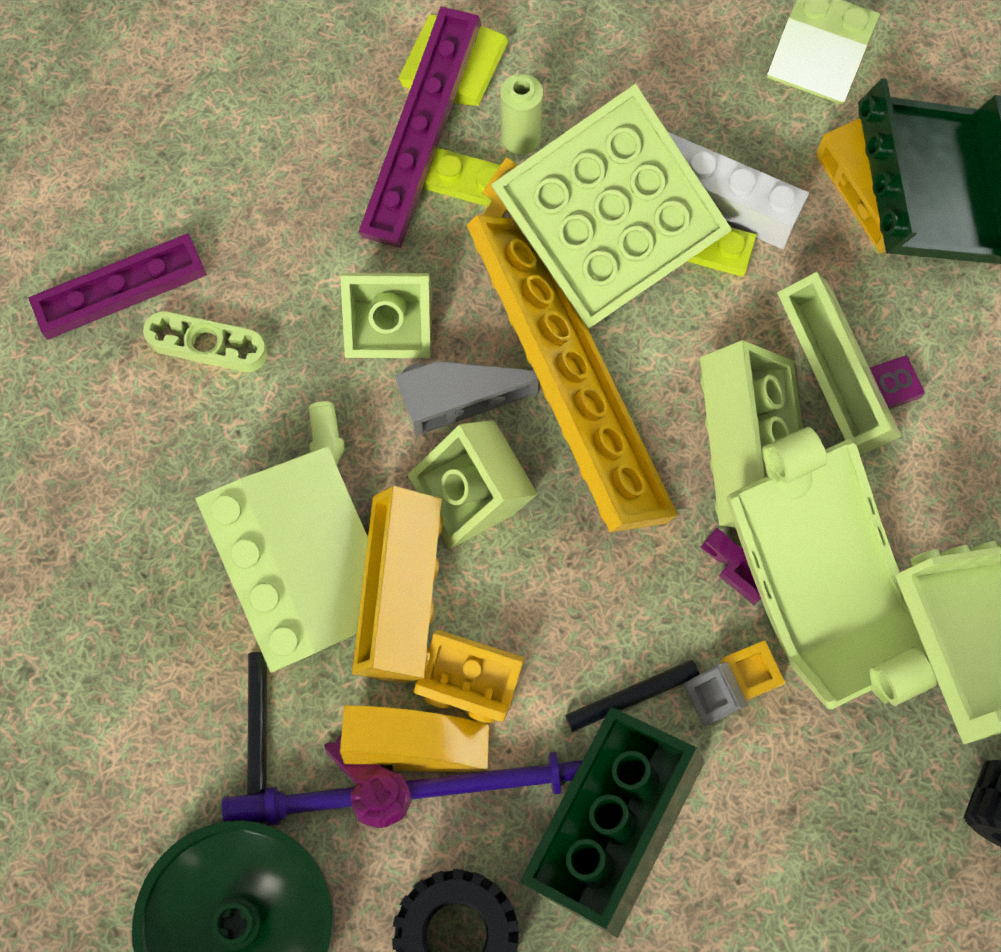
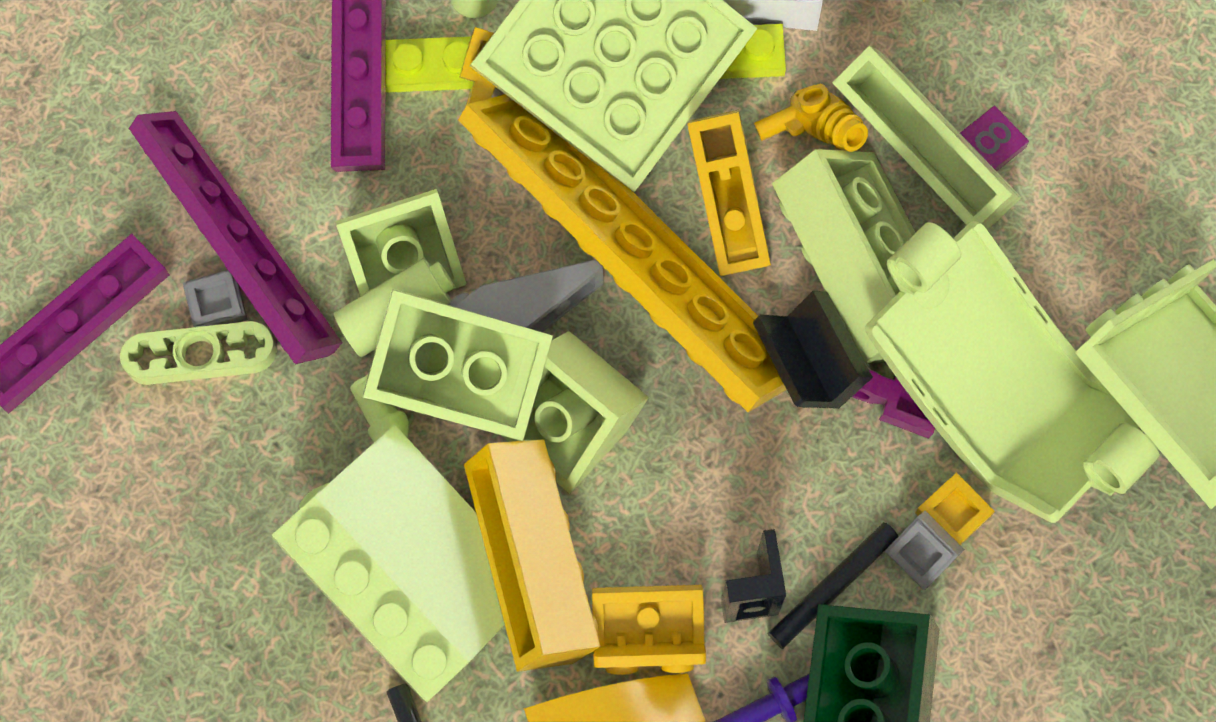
camera: 20 degrees left, 0 degrees up
none -> magenta plate [129,111,343,365]
none -> light grey tile [183,270,248,327]
none -> yellowish green brick [334,258,455,358]
none -> yellowish green slope [363,289,553,441]
none -> yellow slope [687,109,771,276]
none -> black panel [721,529,786,623]
none -> black panel [753,291,873,409]
none -> yellow piece [754,83,868,152]

